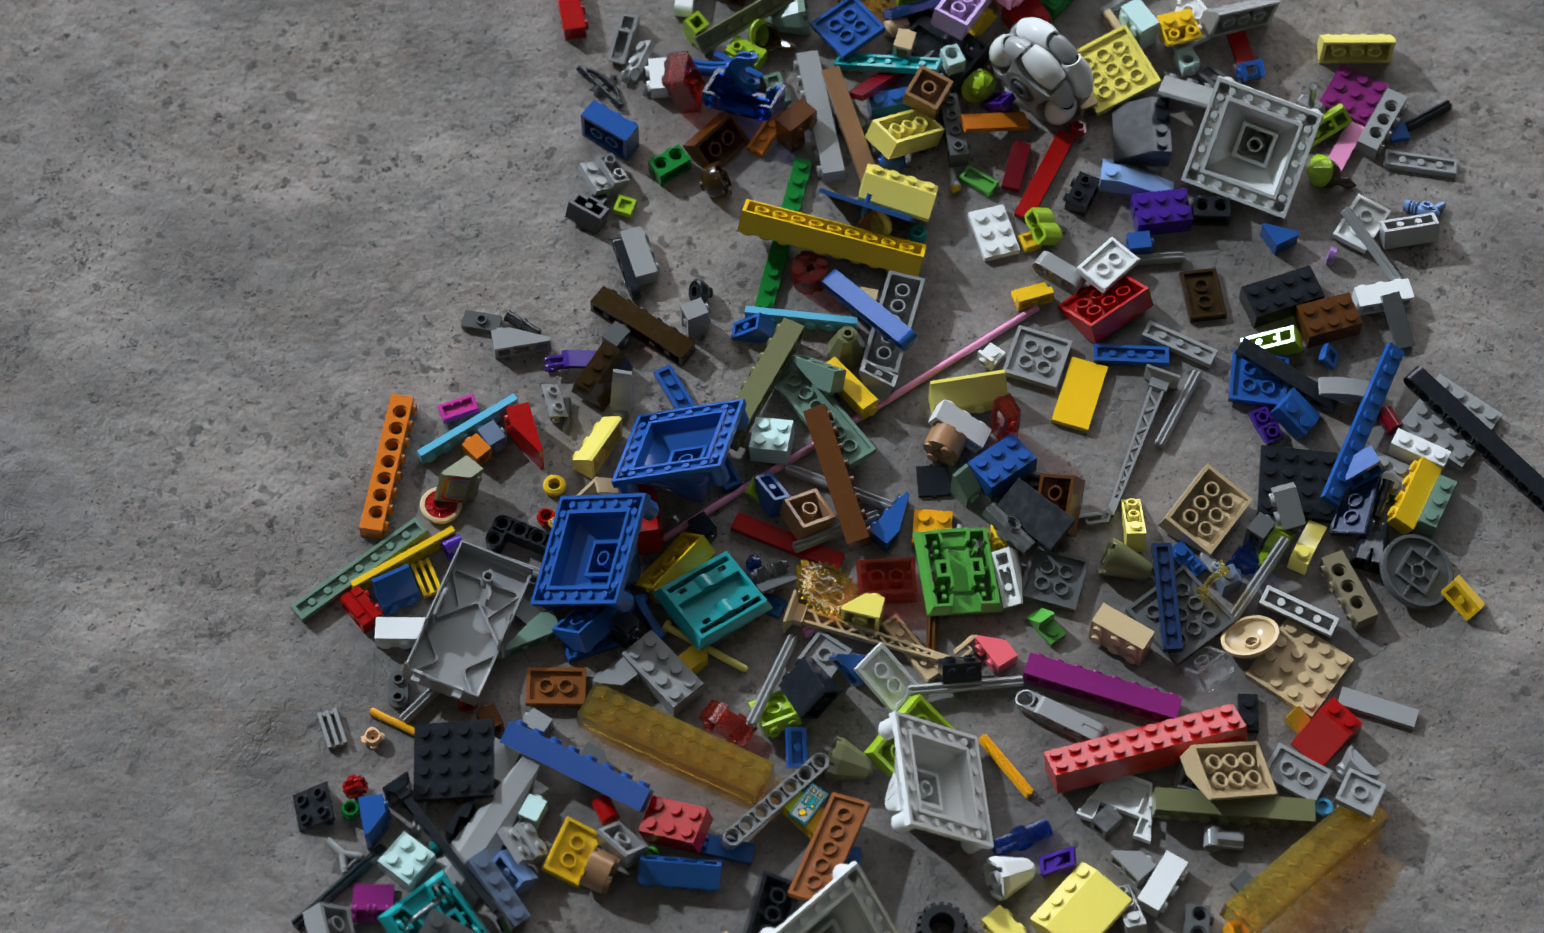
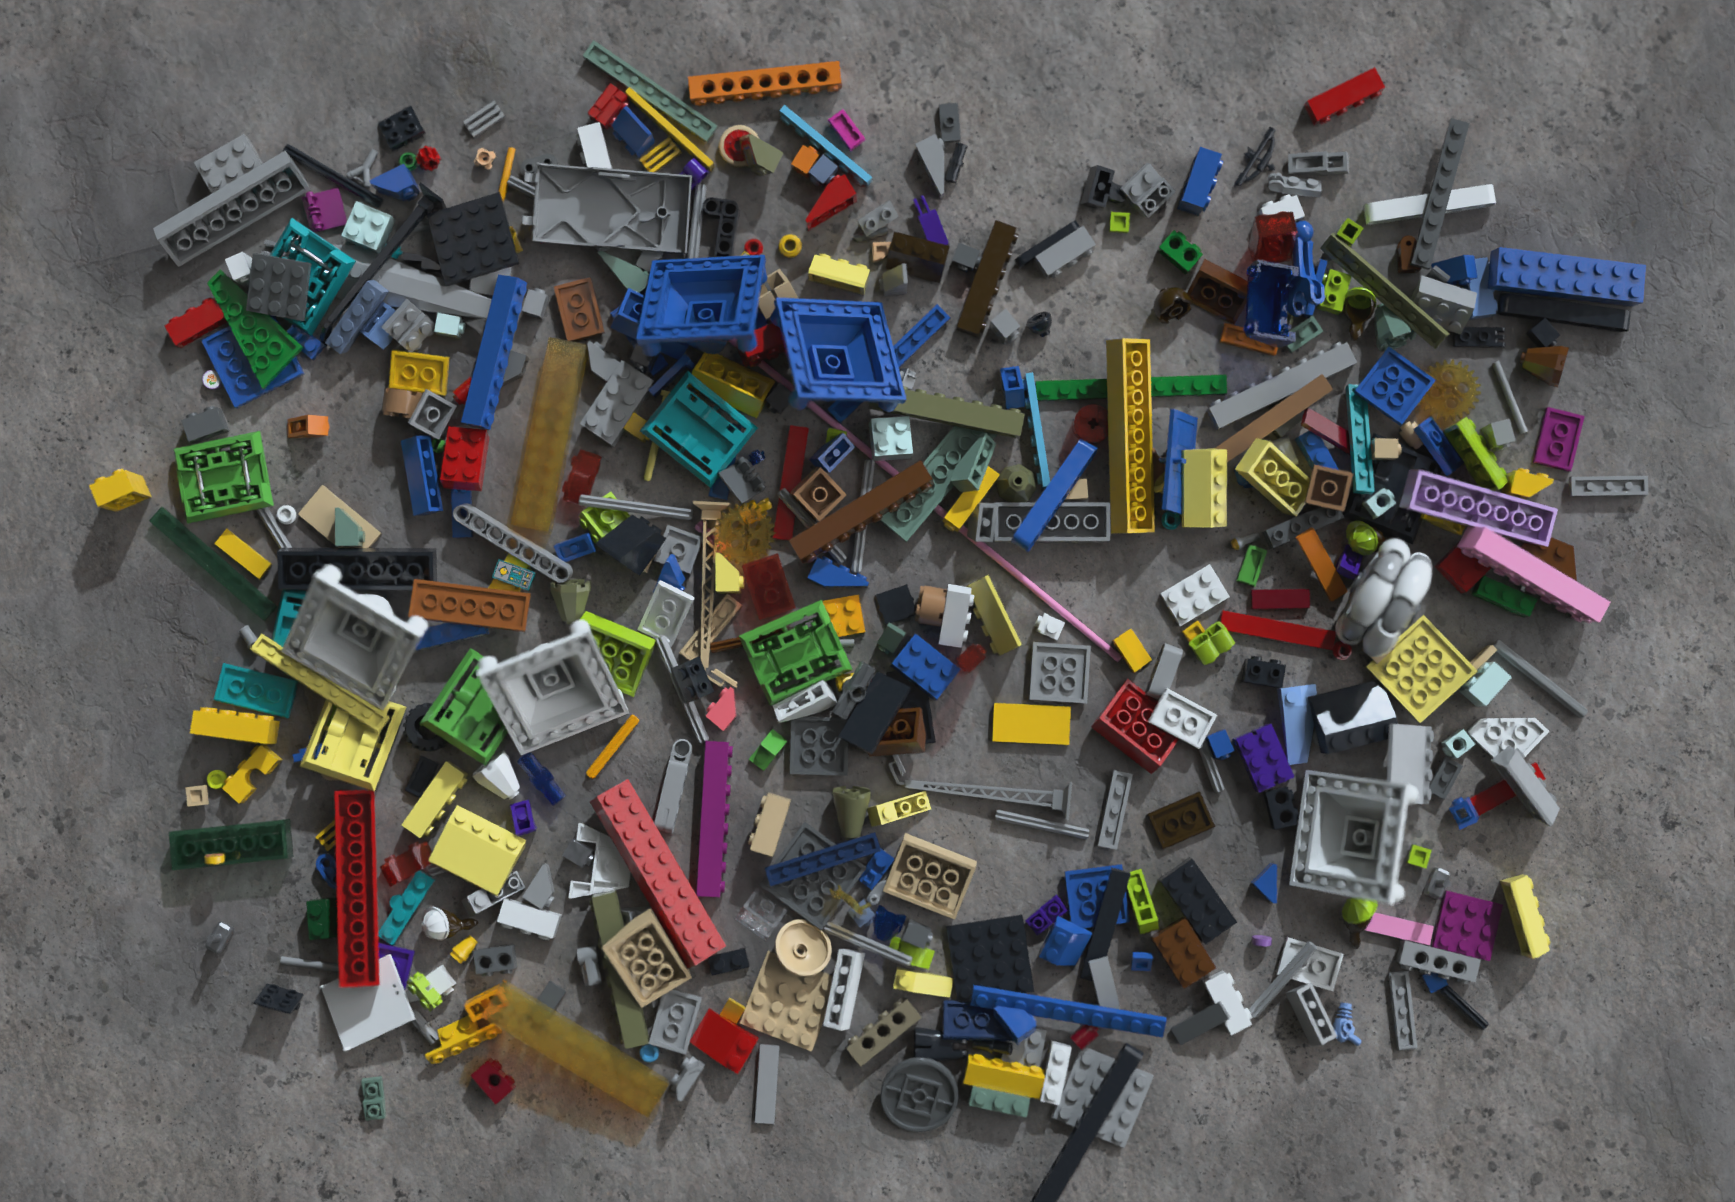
camera: 80 degrees right, 25 degrees up
reddish brown brick [476,703,505,735] -> none
reddish brown brick [775,98,817,153] -> none
blue plate [1093,344,1169,367] -> none
yellow slope [1156,8,1202,46] -> none
light grey brick [1269,482,1306,530] -> none
lime slope [1311,103,1353,148] -> none
light grey plate [1333,767,1386,820] -> none
yellow panel [1441,575,1485,621] -> none
none -> bright green piece [420,648,508,766]
none -> light nougat tile [873,242,891,263]

